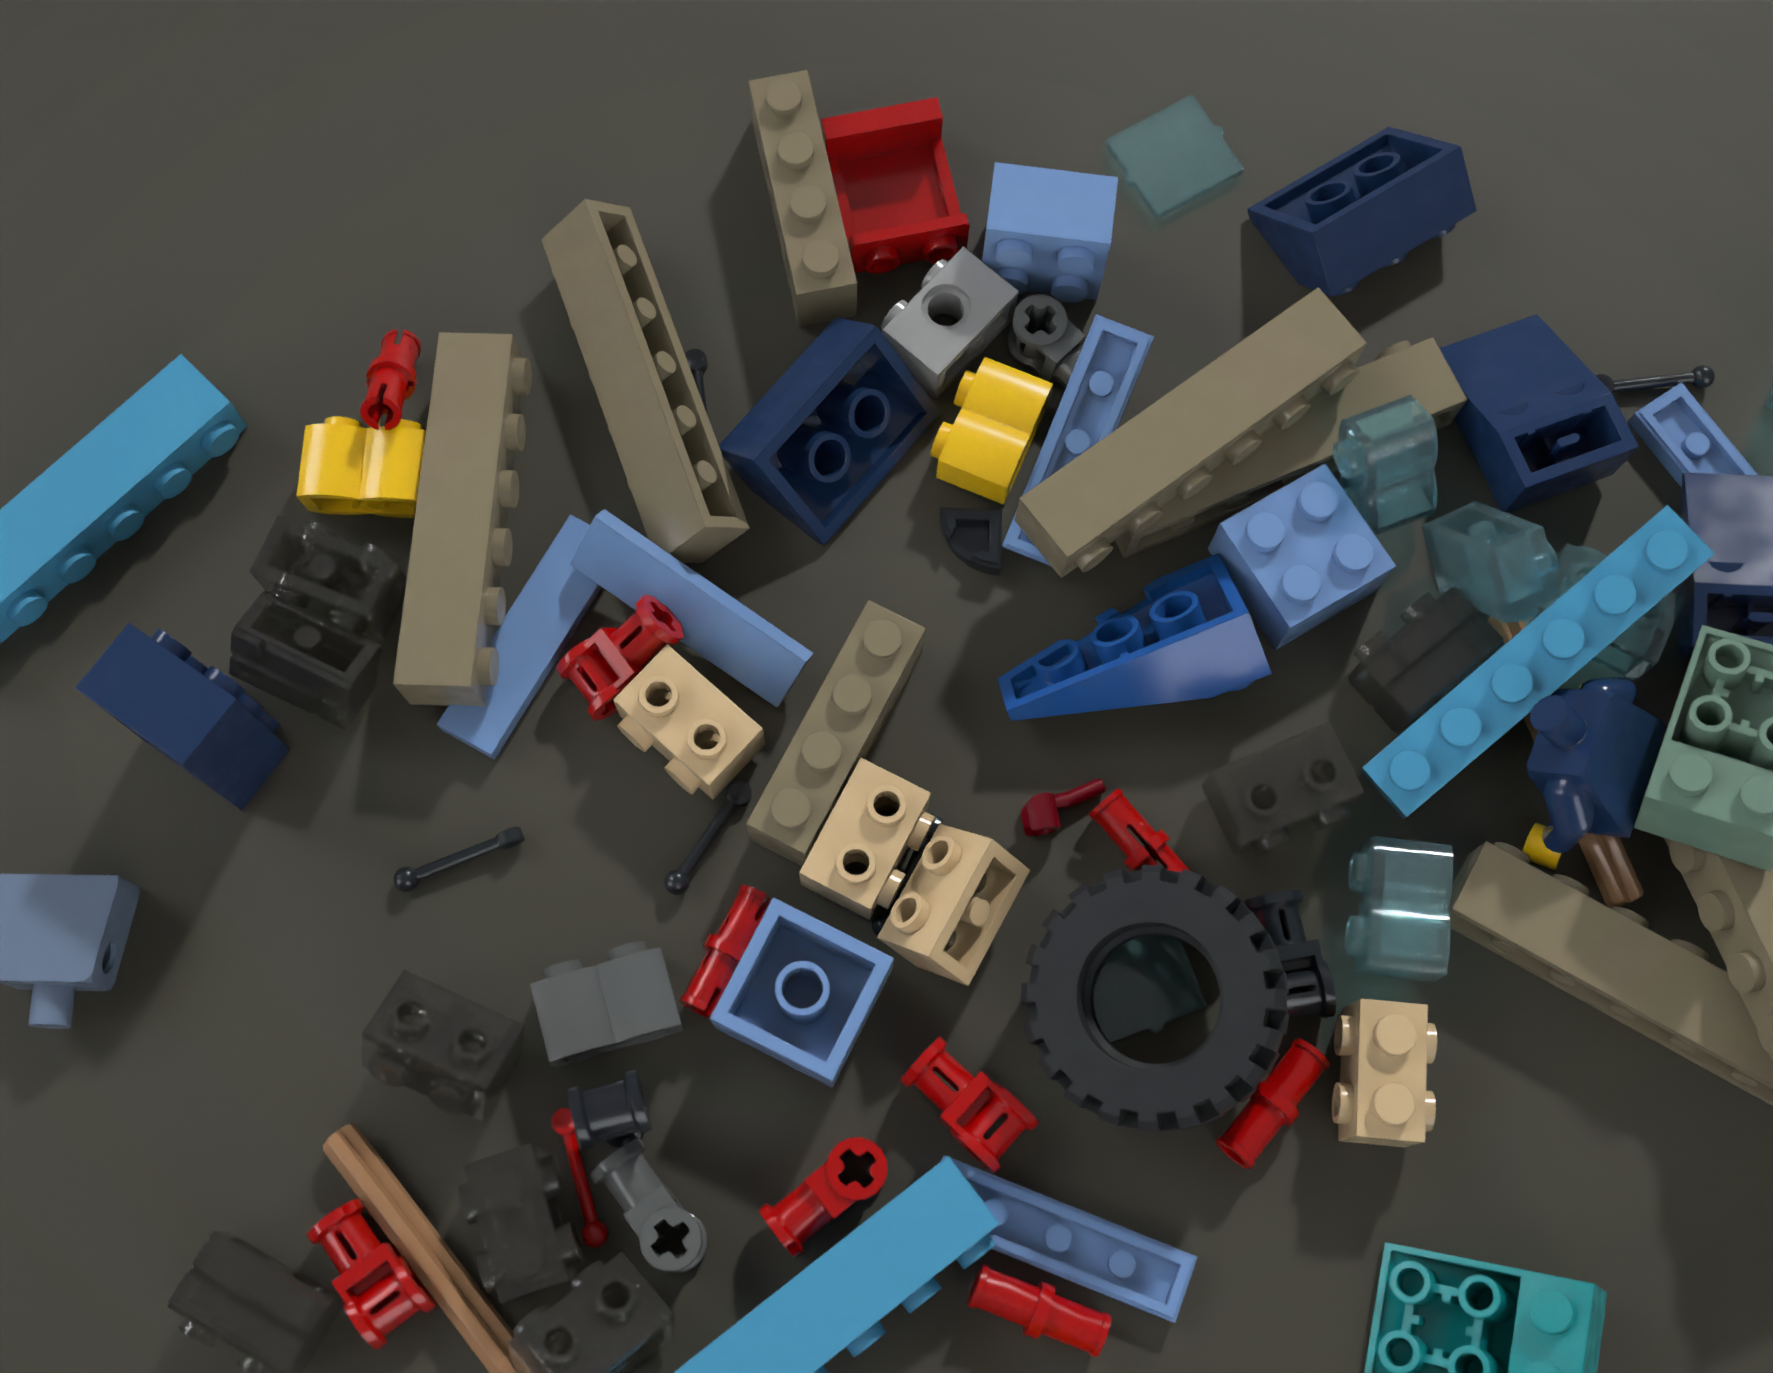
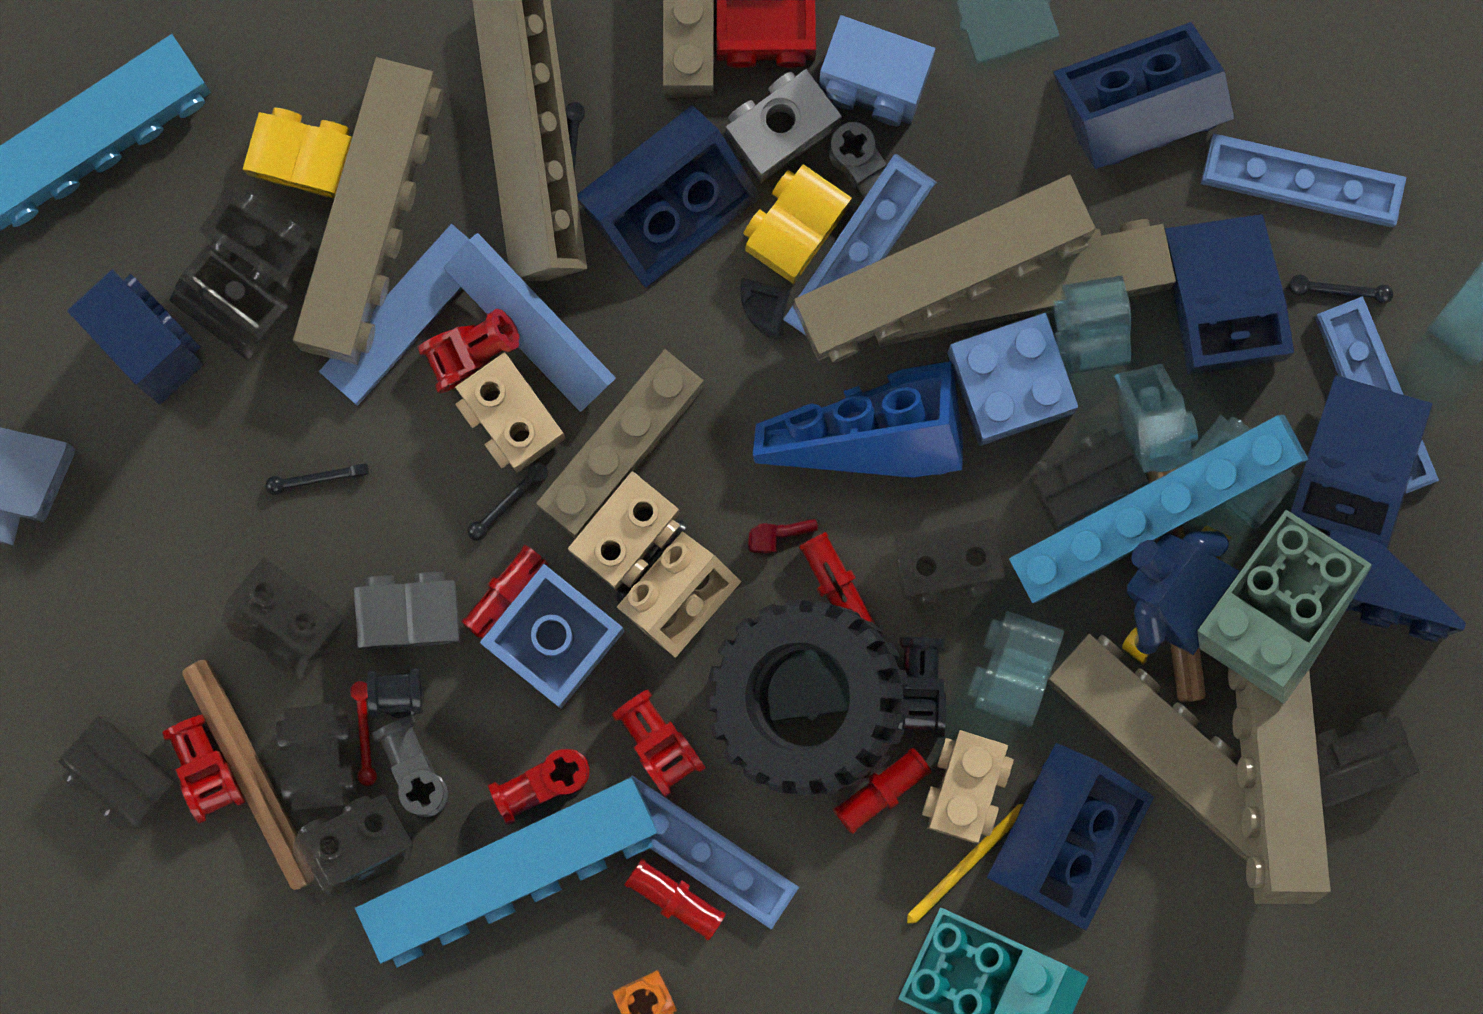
camera: 15 degrees right, 10 degrees up
red pin [360,329,422,430] -> none
none -> yellow axle [907,804,1024,924]
none -> dark blue slope [987,743,1155,931]
none -> medium blue tile [1200,133,1407,228]

